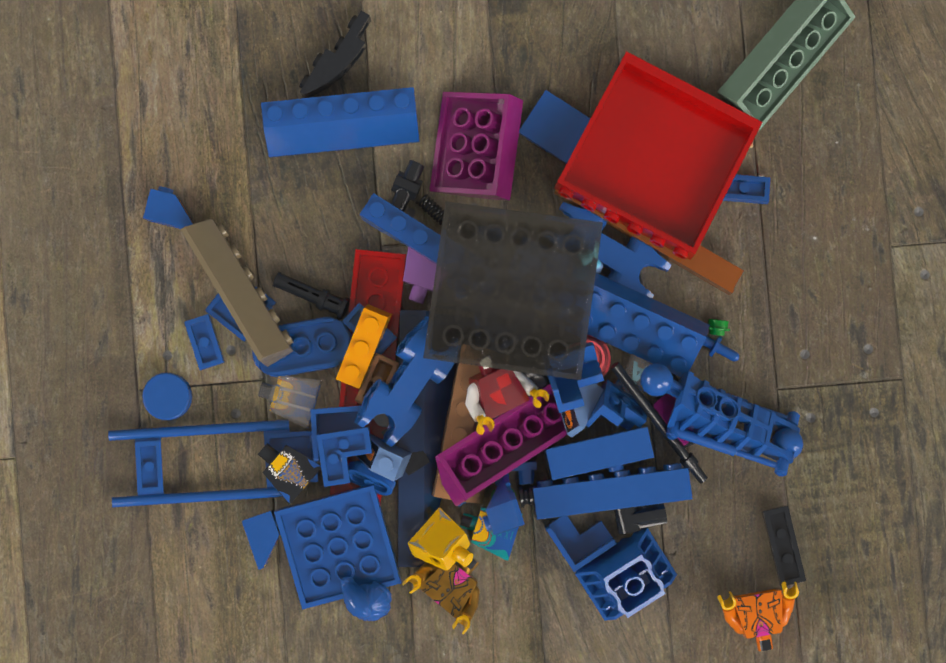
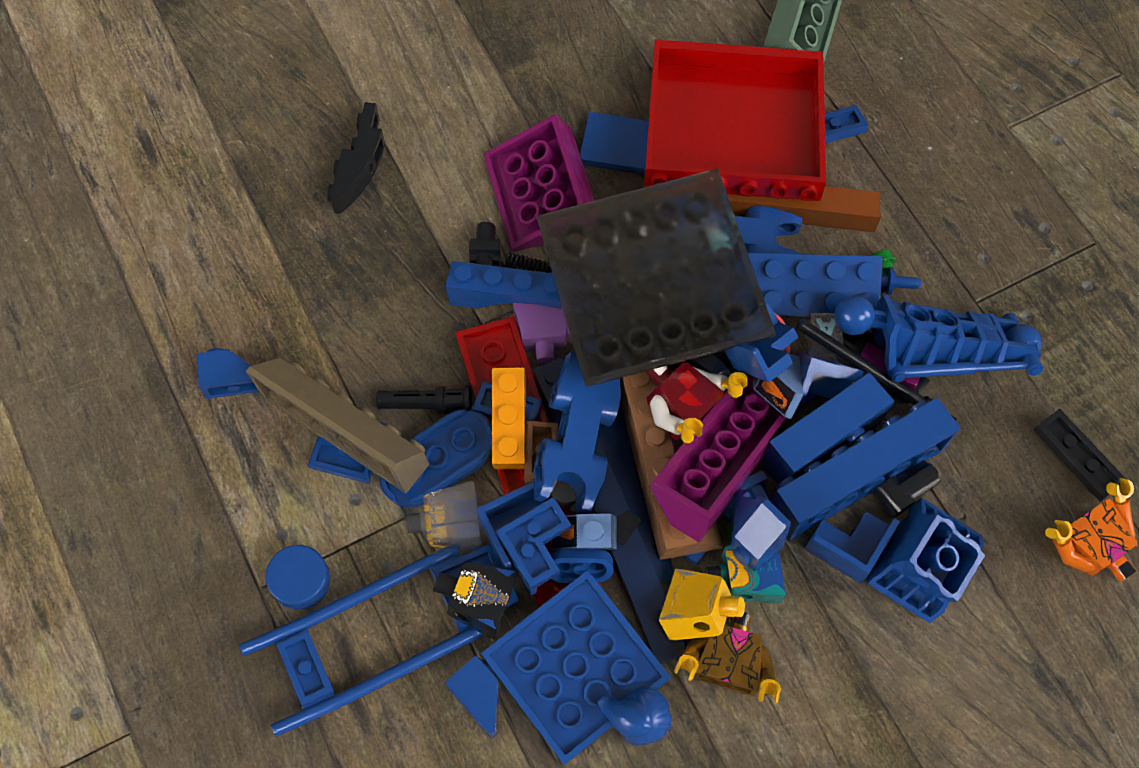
camera: 25 degrees left, 20 degrees down
blue plate [184,314,225,370] -> none
blue slope [261,87,420,158] -> none

